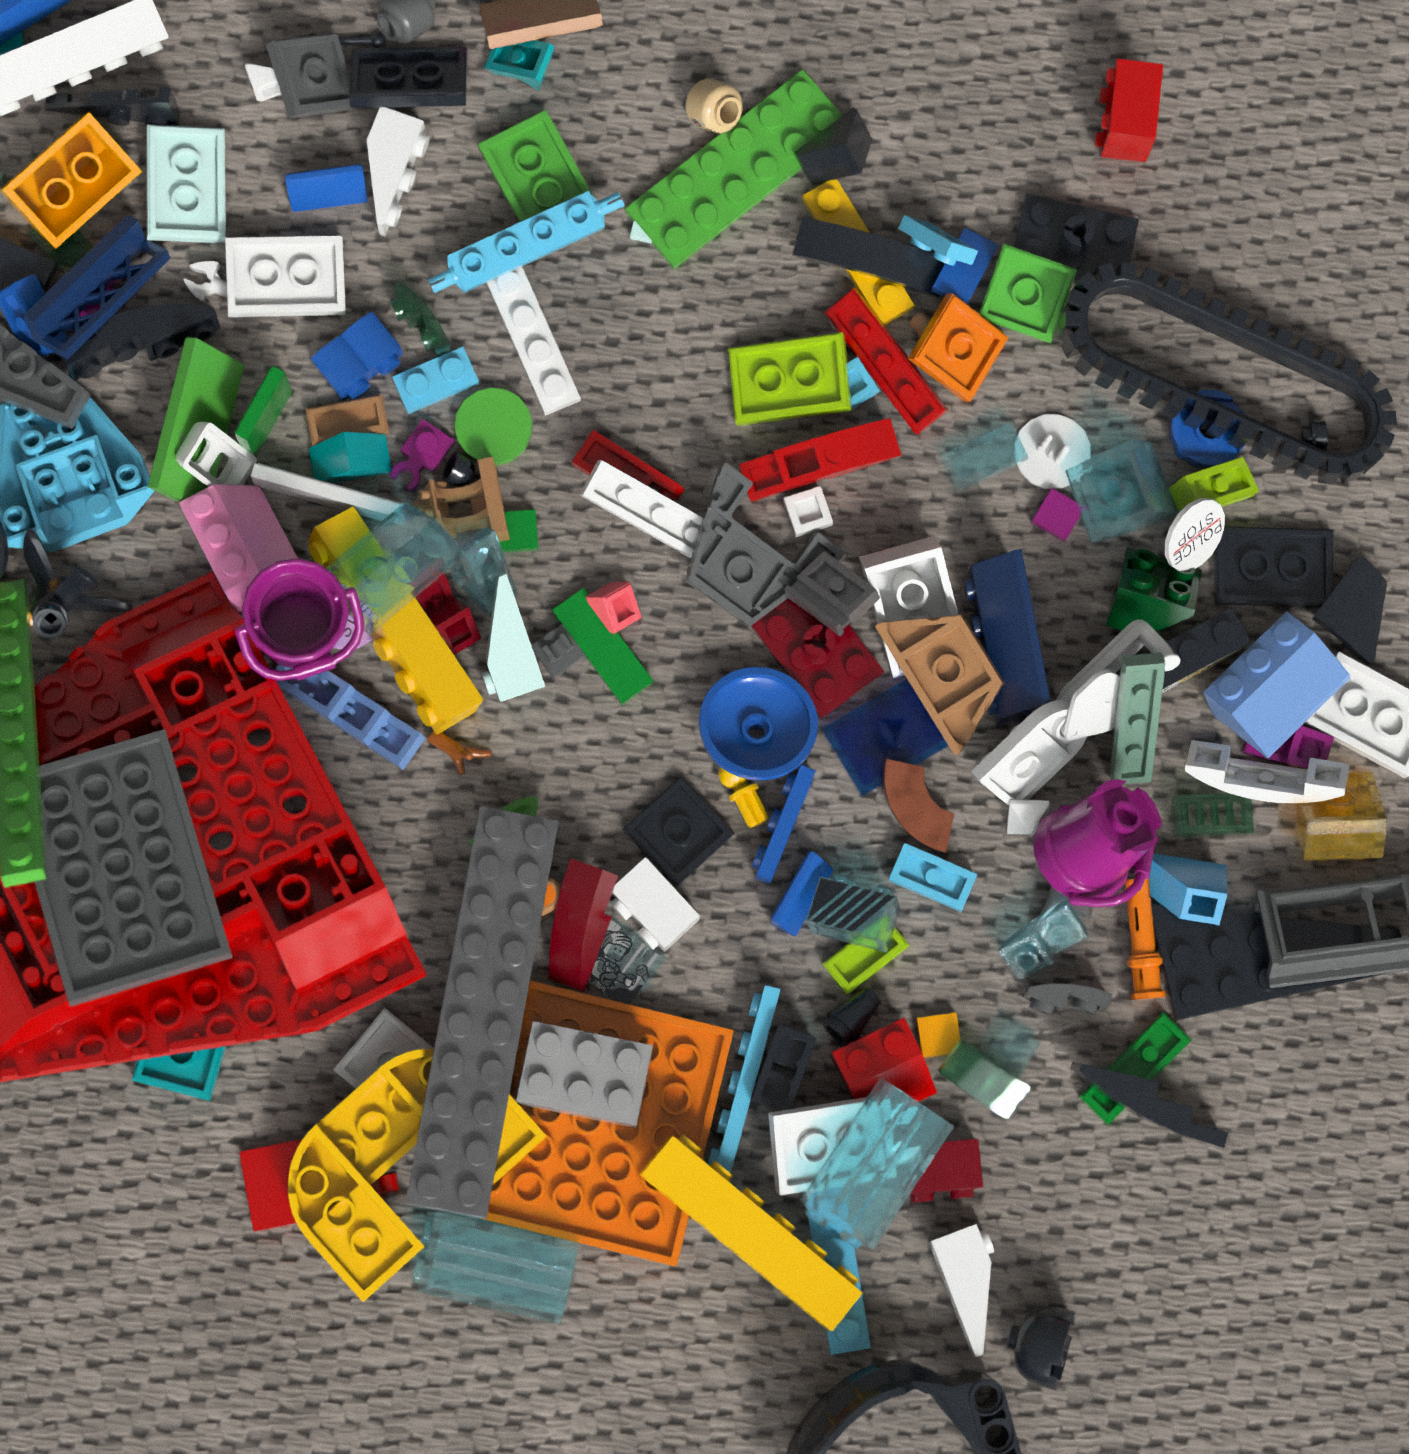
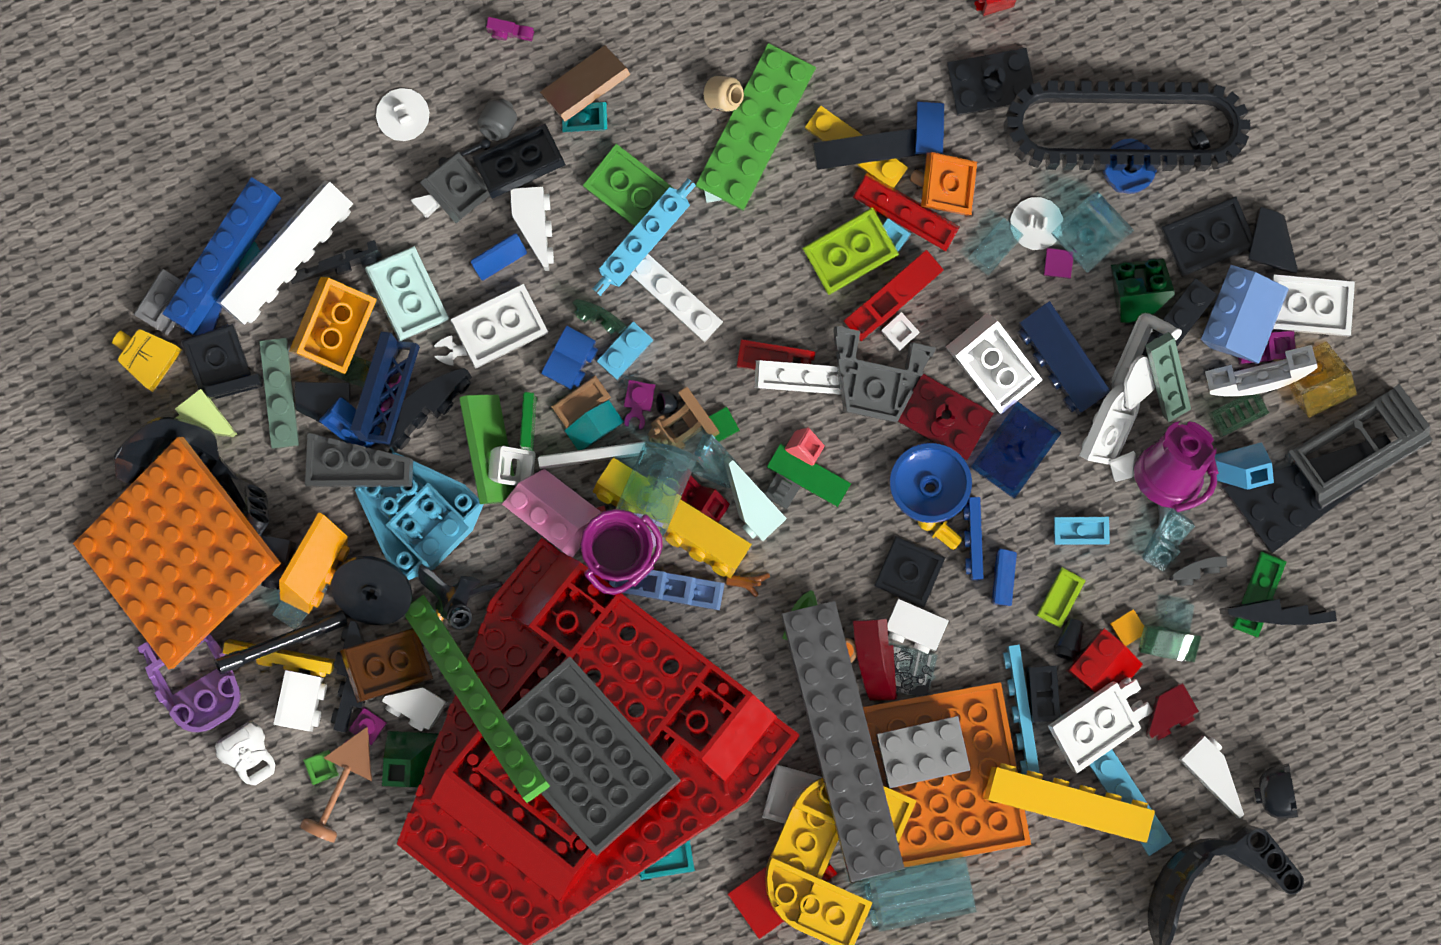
camera: 20 degrees left, 5 degrees up
bright green tile [454,387,533,466] -> none
flat silver plate [784,551,880,636] -> none
black slope [794,107,872,185] -> none
clear light blue brick [800,1077,954,1250] -> none
brick [806,876,901,953] -> none
medium nougat wing [875,615,1004,756] -> none
copper tile [882,758,954,852] -> none
medium azure plate [898,215,978,266] -> none
bright green tile [979,244,1077,343] -> none
orange pin [1125,878,1166,1000] -> none
white piece [1165,498,1225,571] -> none
lime plate [1168,457,1260,512] -> none

